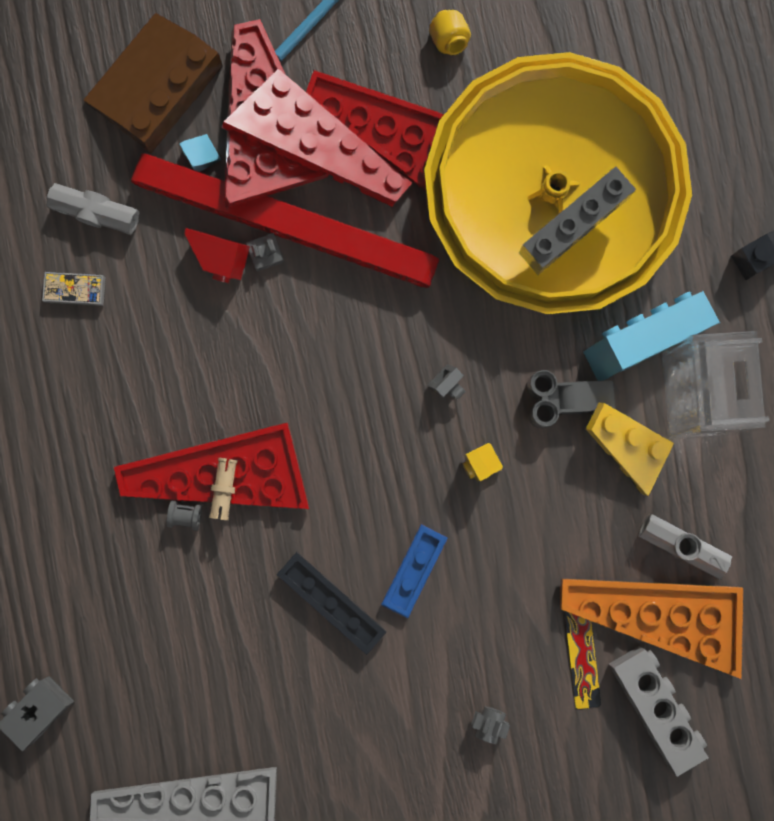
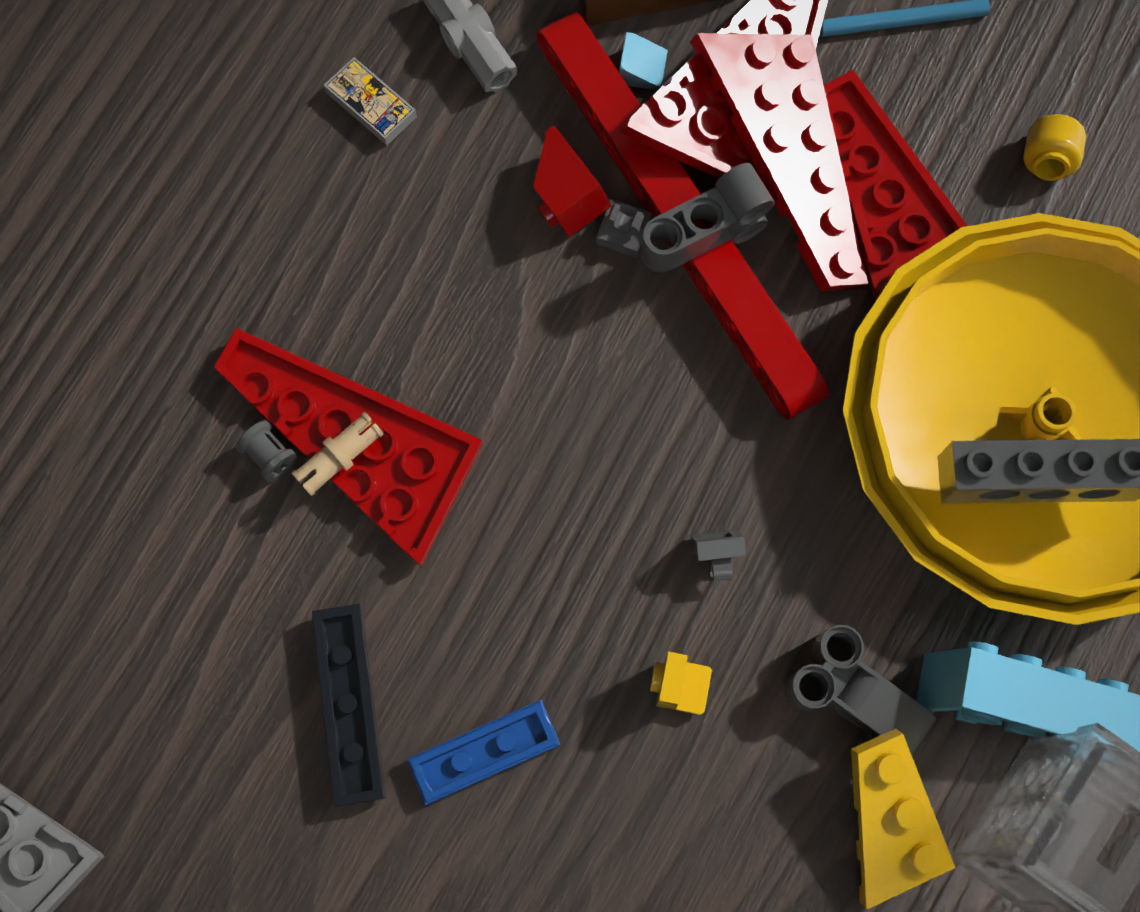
camera: 40 degrees right, 10 degrees down
none -> dark grey piece [640,163,775,272]

